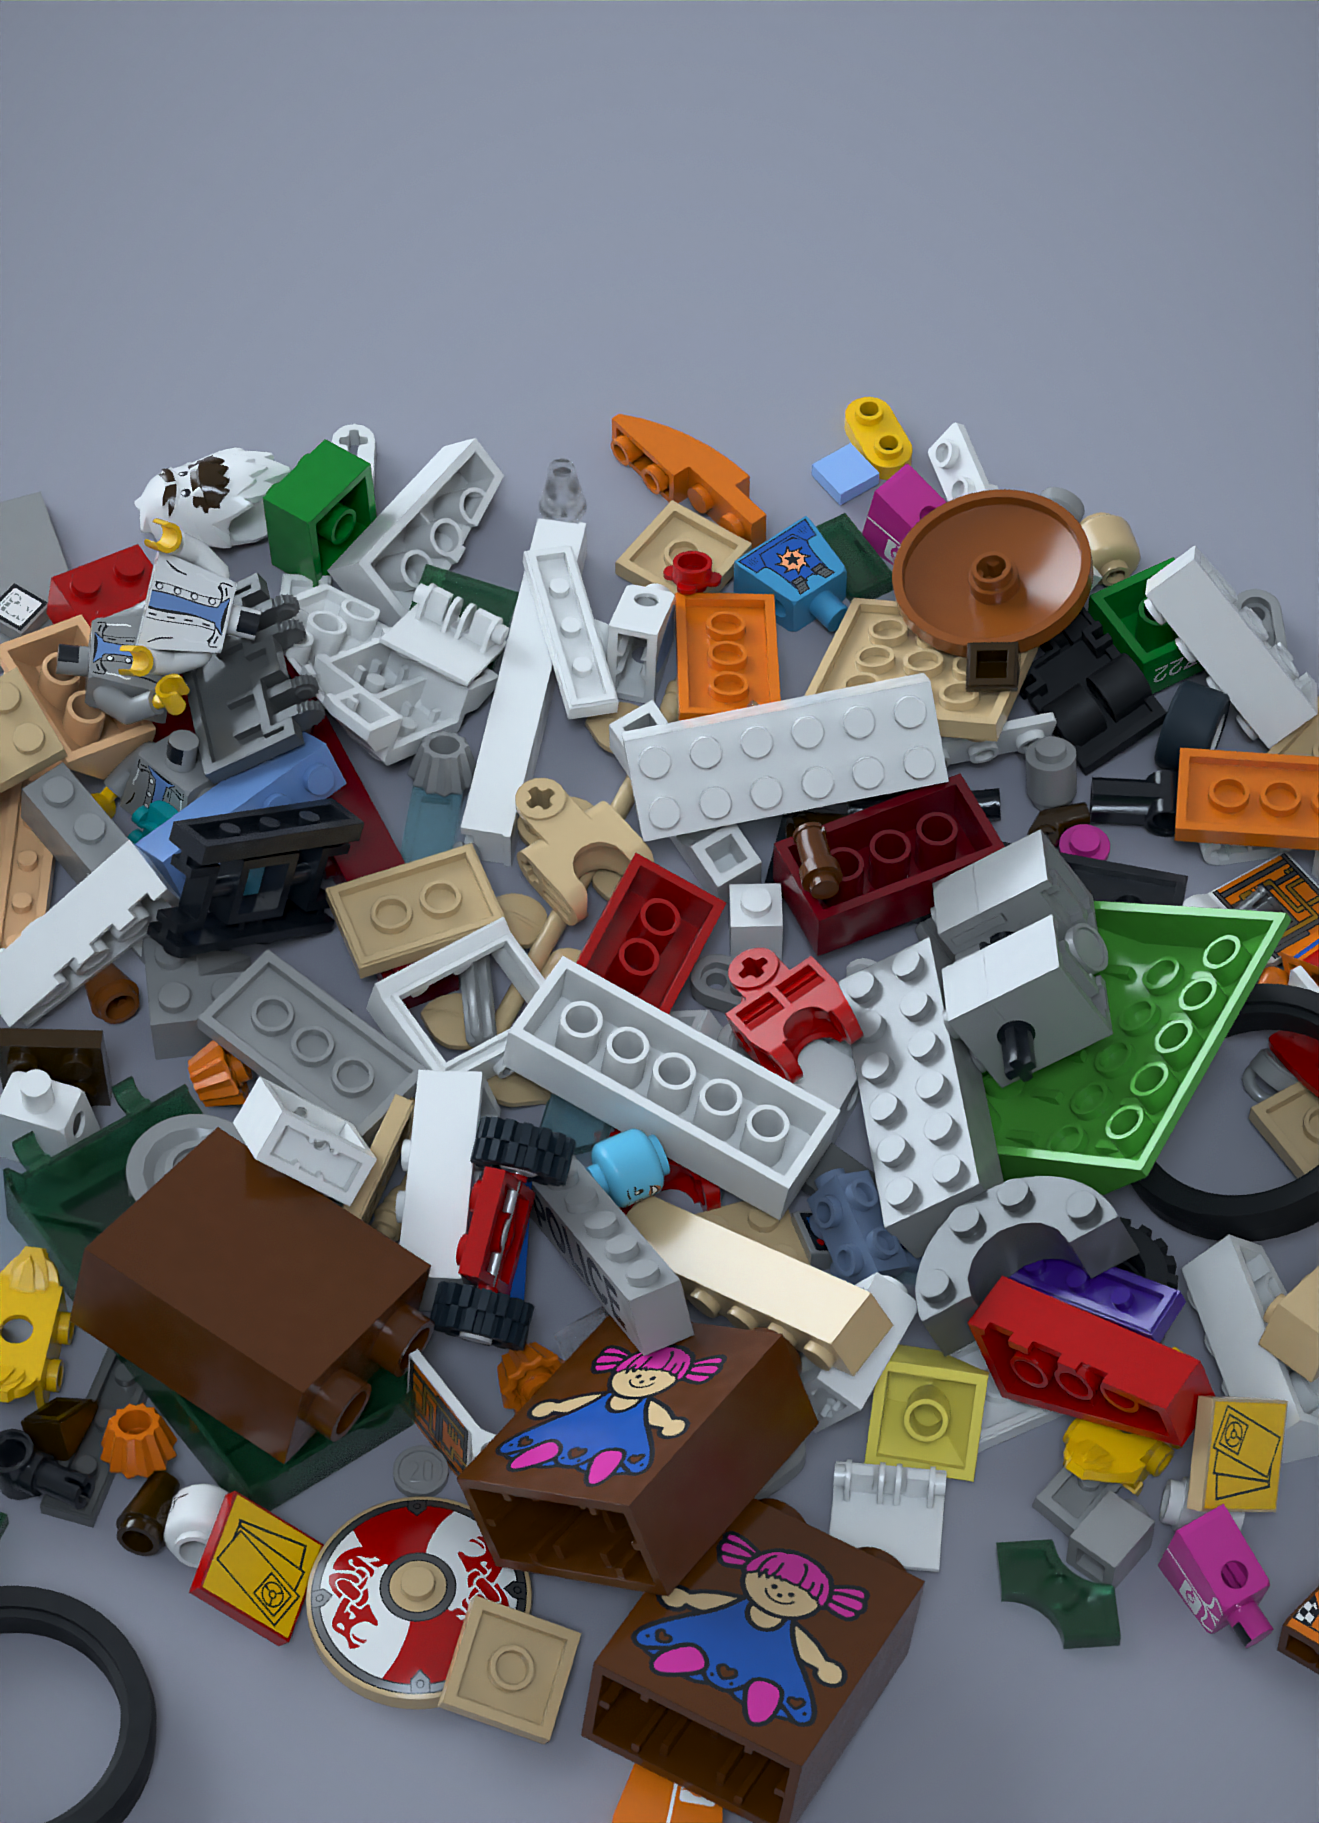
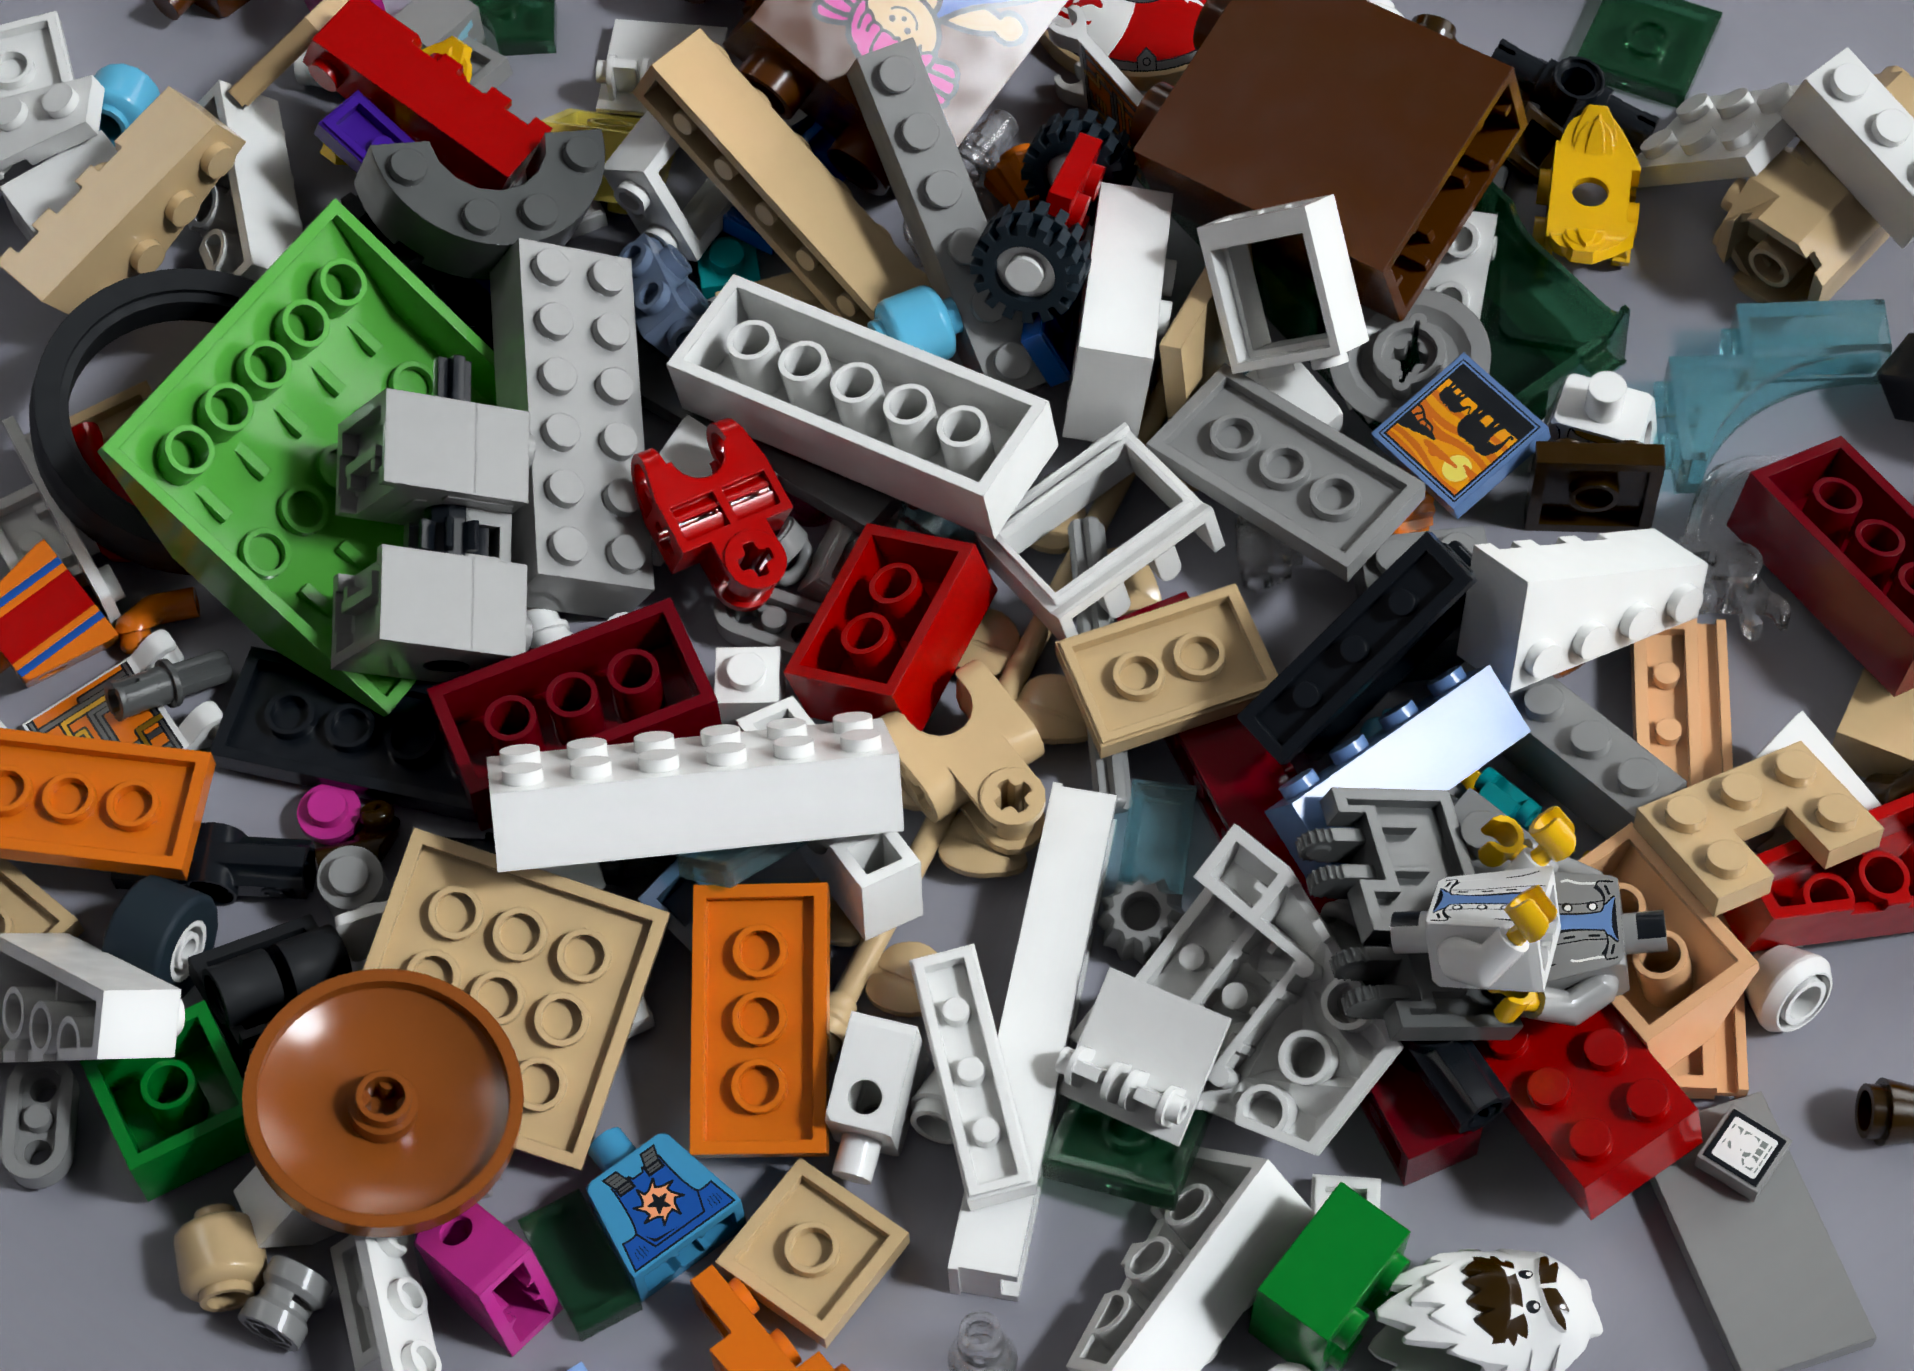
camera: 175 degrees left, 5 degrees up
red plate [663,551,722,595] -> none
reddish brown animal [793,822,843,900] -> none
dark brown slope [966,642,1021,692] -> none
light grey piece [1065,922,1108,975] -> none
none -> tile [1371,352,1551,520]

